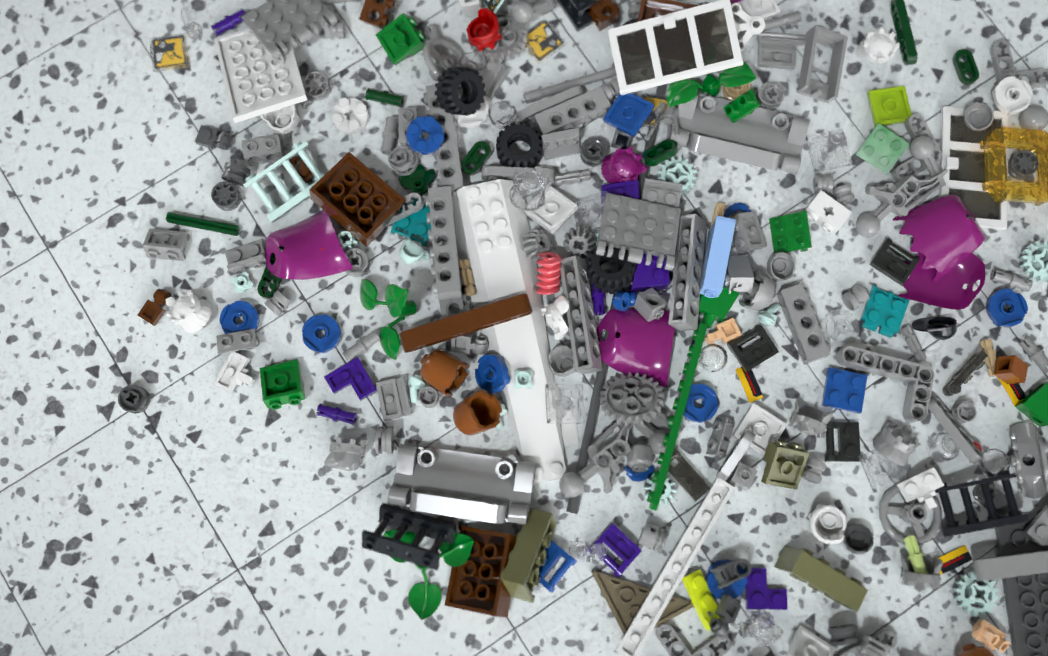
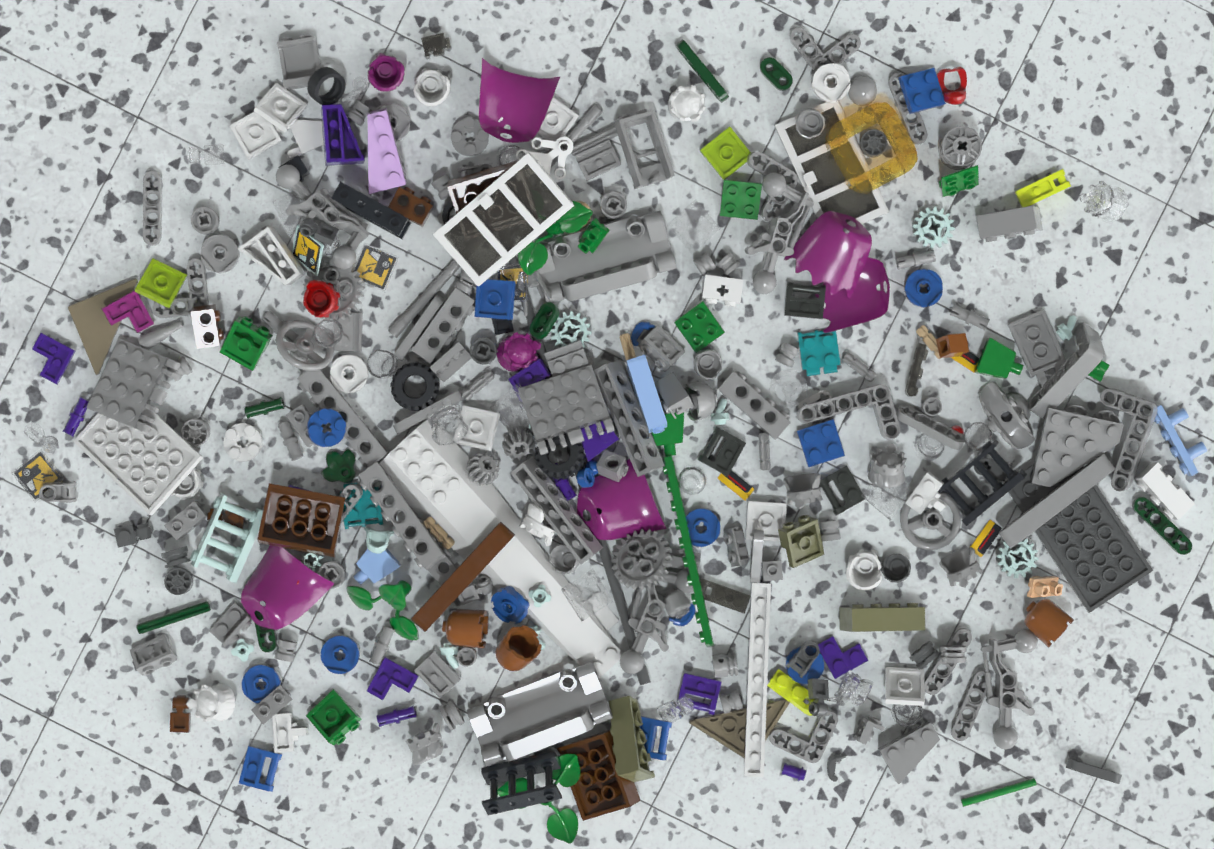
camera: 30 degrees left, 10 degrees up
dark grey wheel [118,385,150,414] -> none
light grey wheel [388,146,418,176] -> none
black tyre [434,67,486,116] -> none
dark green plate [461,141,491,176] -> none
coral piece [536,252,561,295] -> none
light aqua gear [643,474,677,506] -> none
light nougat plate [705,318,742,345] -> none
yellowish green axle [904,535,929,574] -> none
black cap [912,316,957,340] -> none
none -> light grey piece [39,481,77,503]
none -> blue plate [239,746,282,792]
none -> light blue torso [353,548,401,584]
none -> light grey wheel [719,690,743,714]
none -> light grey axle [758,433,771,470]

